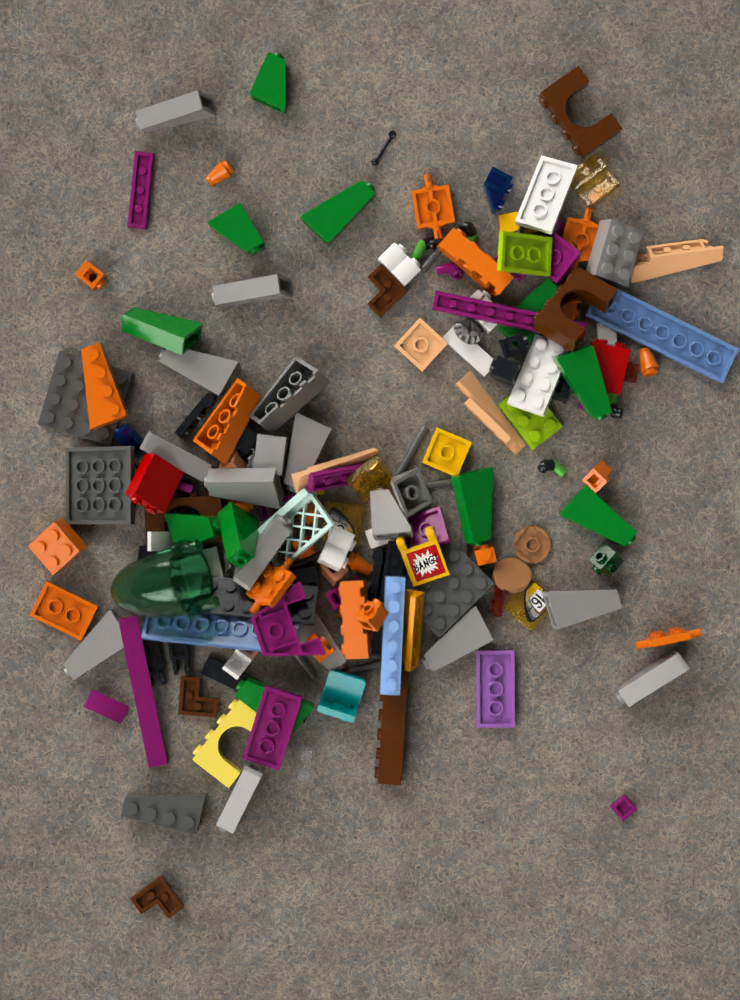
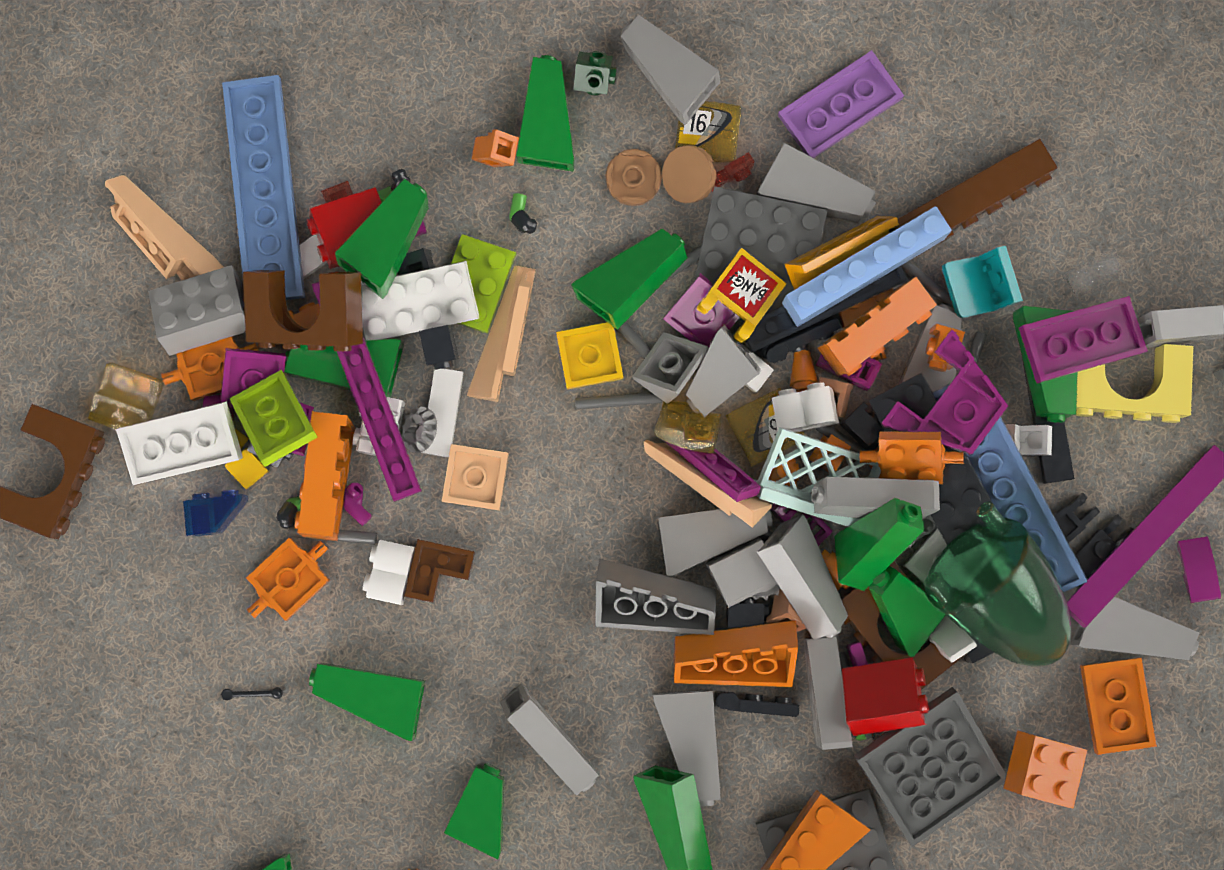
camera: 125 degrees left, 5 degrees down
clear blue slope [113,423,144,454] -> none
reddish brown plate [178,675,219,717] -> none
orange brick [354,599,389,632] -> none
arm [412,237,438,260] -> none
orange brick [472,543,497,566] -> none
black brick [499,333,529,359] -> none
orange cone [639,347,659,377] -> none

